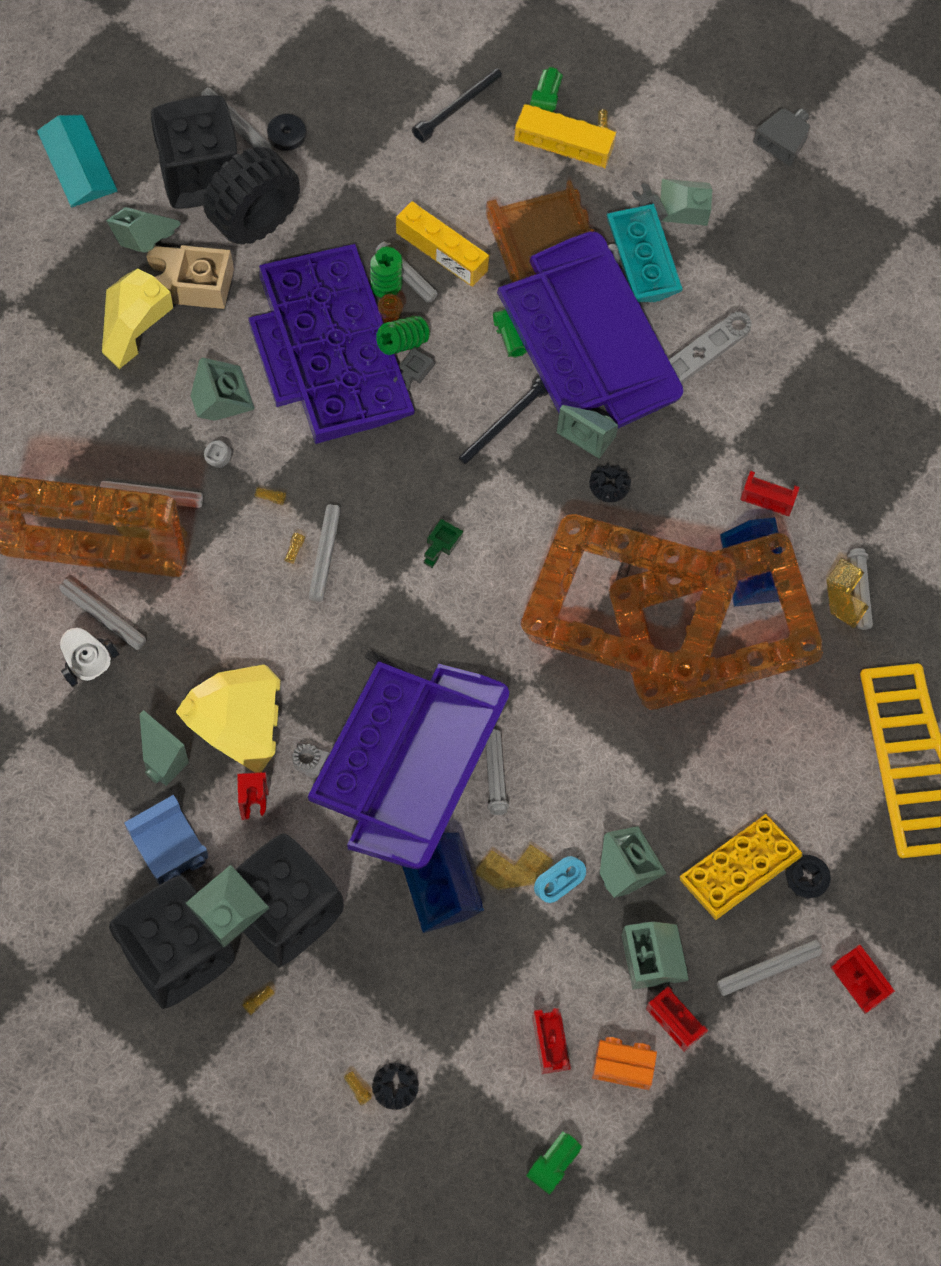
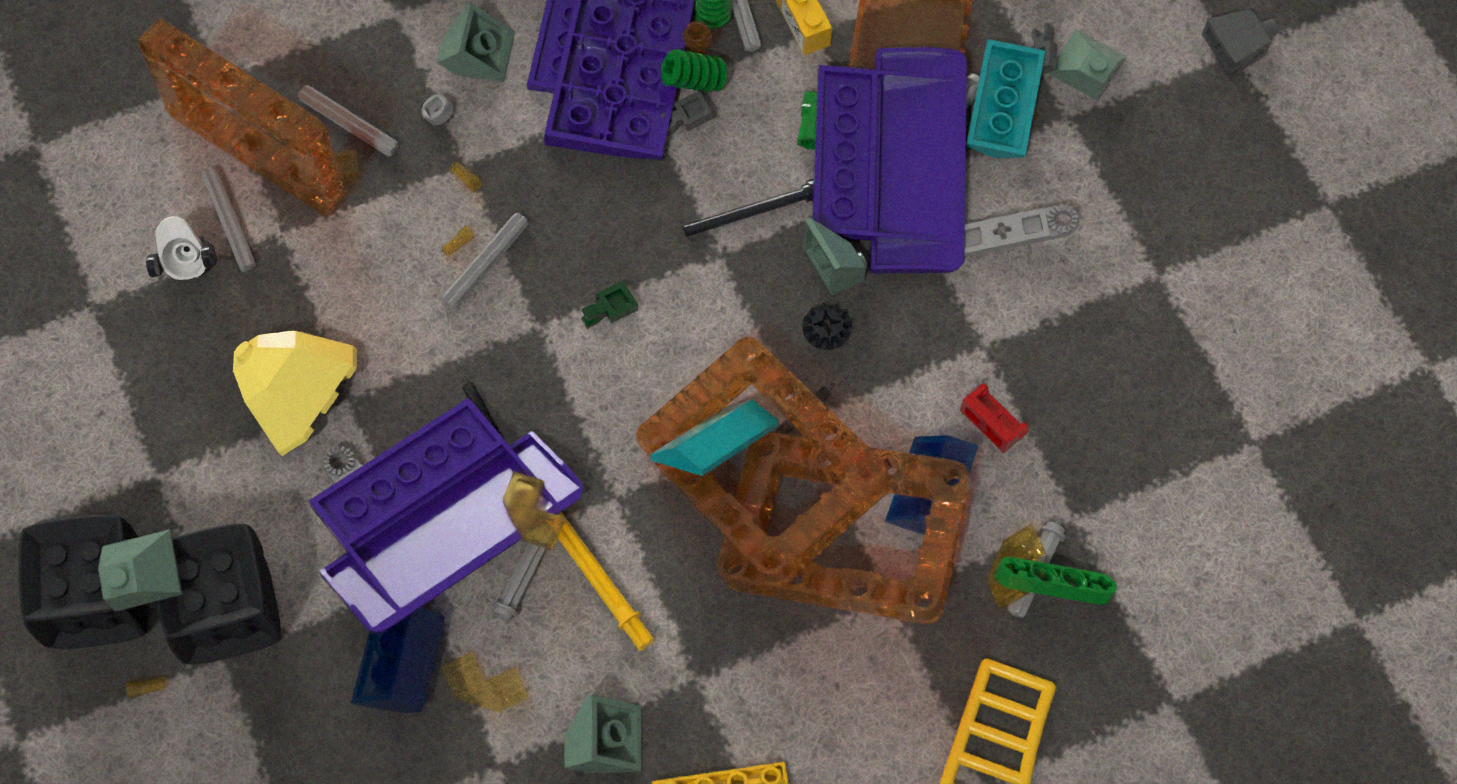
camera: 30 degrees right, 0 degrees up
medium blue panel [124,795,208,885] -> none
sand green slope [140,710,189,786] -> none
red hinge [237,772,269,820] -> none
medium azure plate [534,856,586,903] -> none
none -> clear yellow tile [503,471,564,550]
none -> yellow axle [546,512,654,651]
none -> teal slope [650,399,779,476]
none -> green beam [994,557,1117,605]

